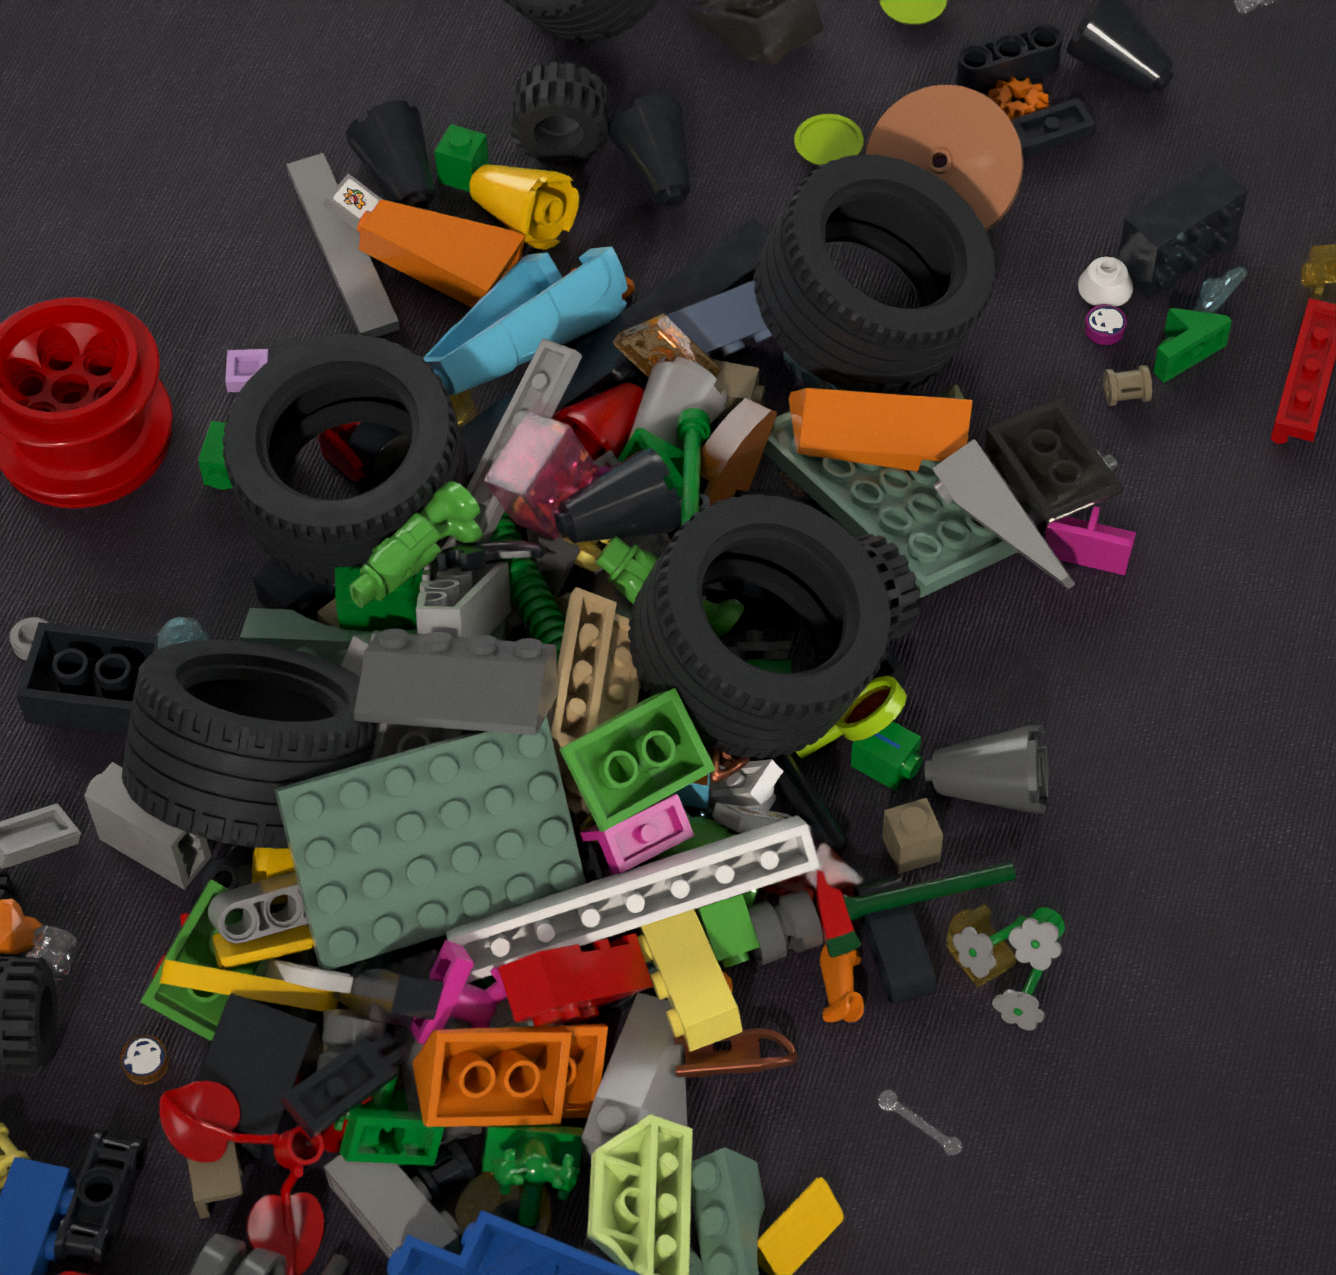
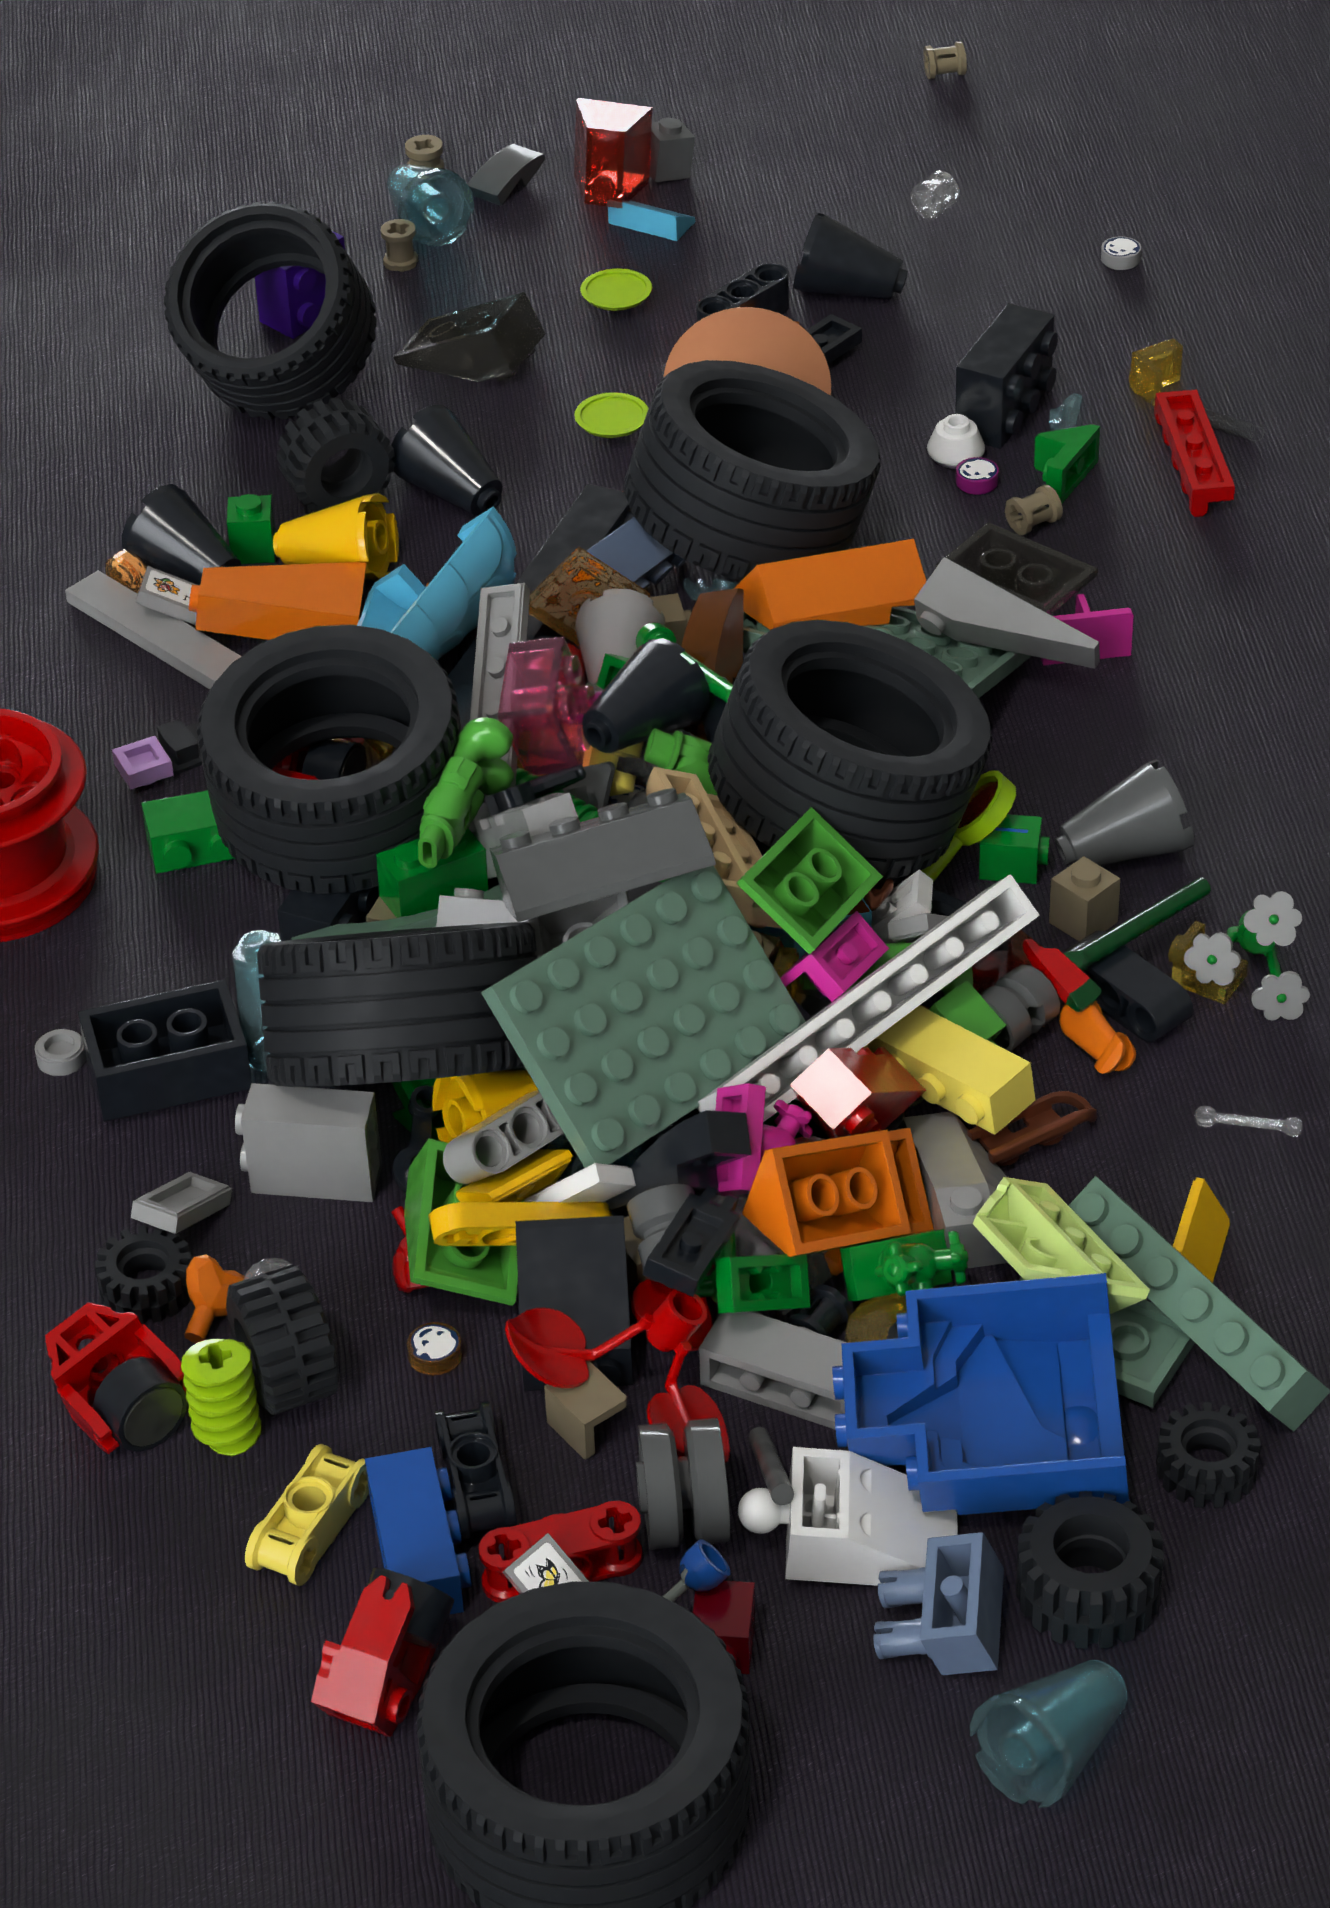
camera: 25 degrees left, 15 degrees down
none -> clear orange tile [105,550,146,593]

